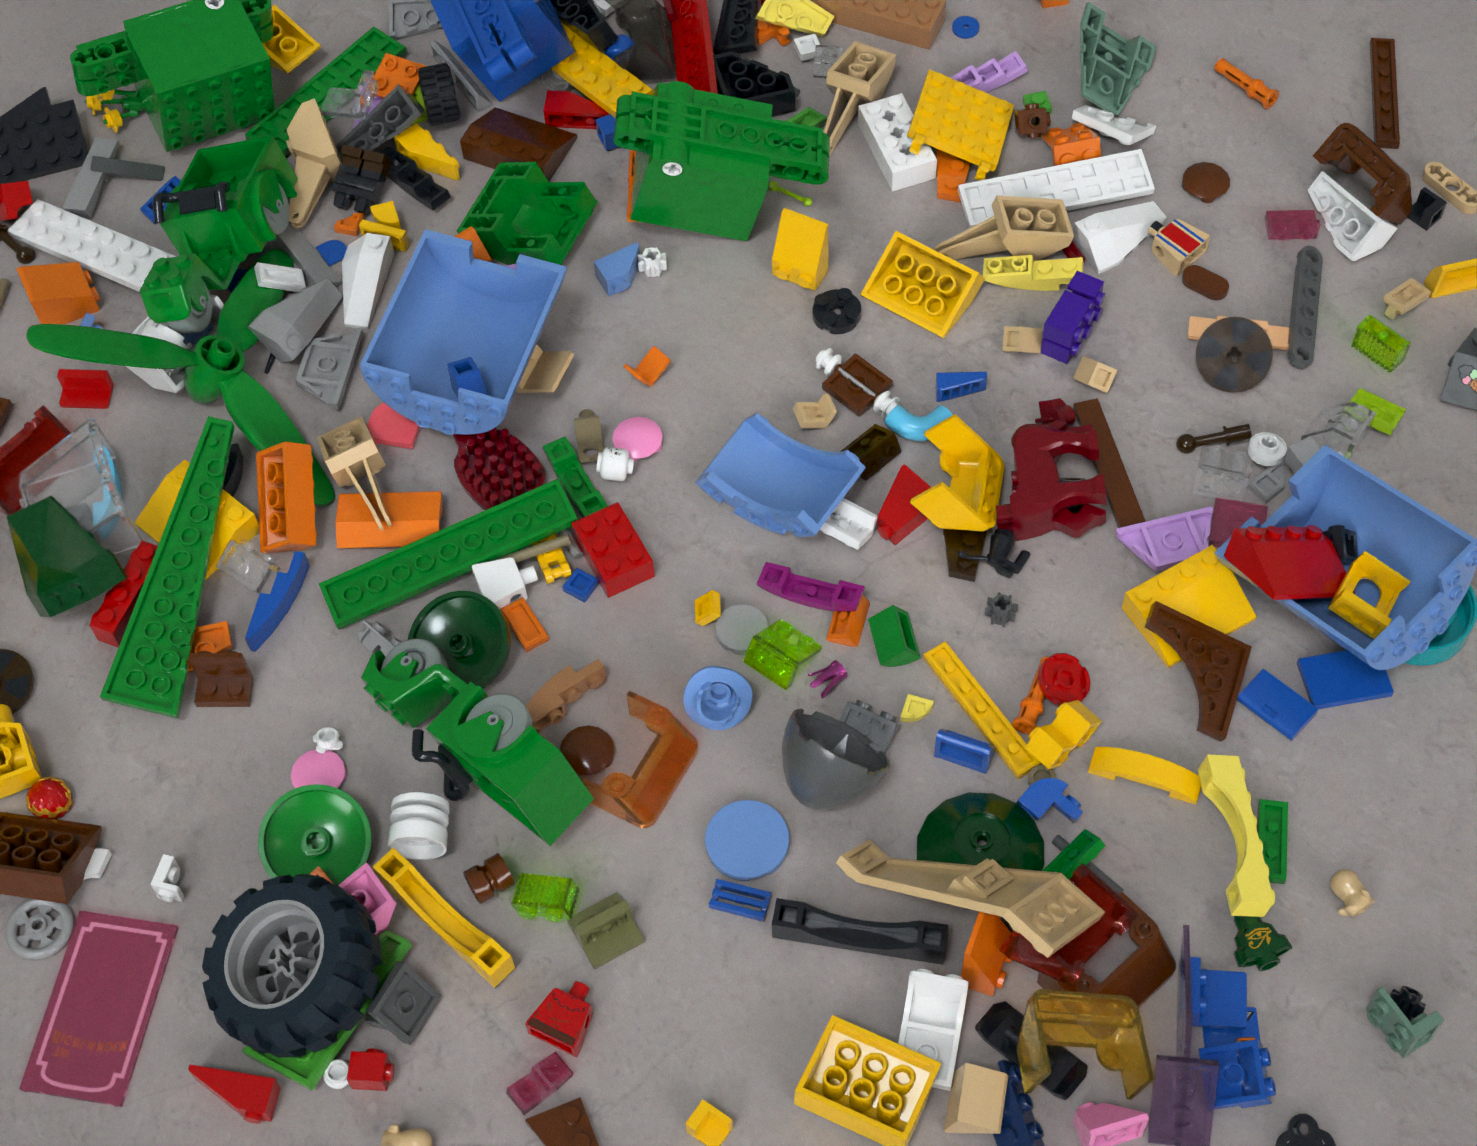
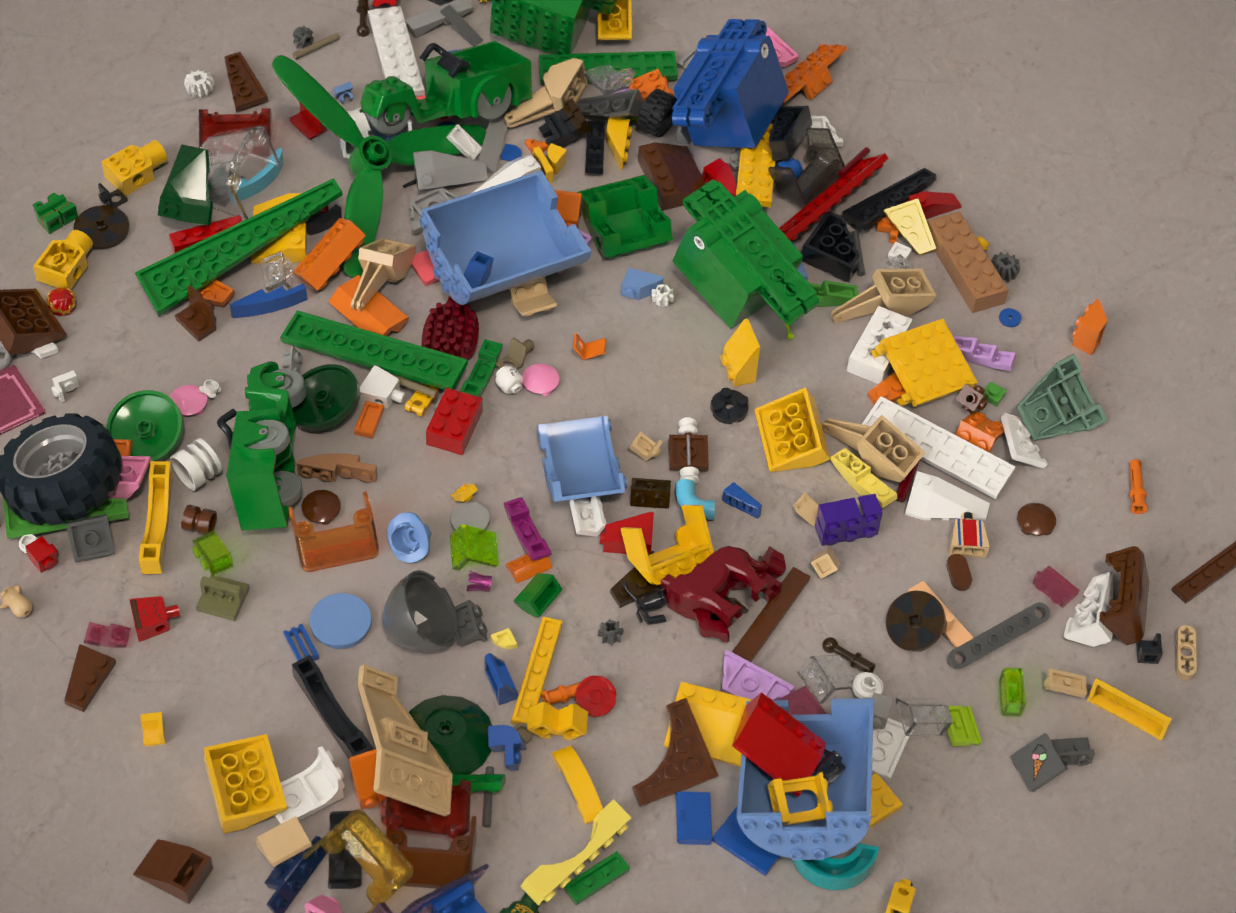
camera: 40 degrees right, 5 degrees down
orange slope [16,262,101,324] -> none
blue tile [562,568,599,603] -> none

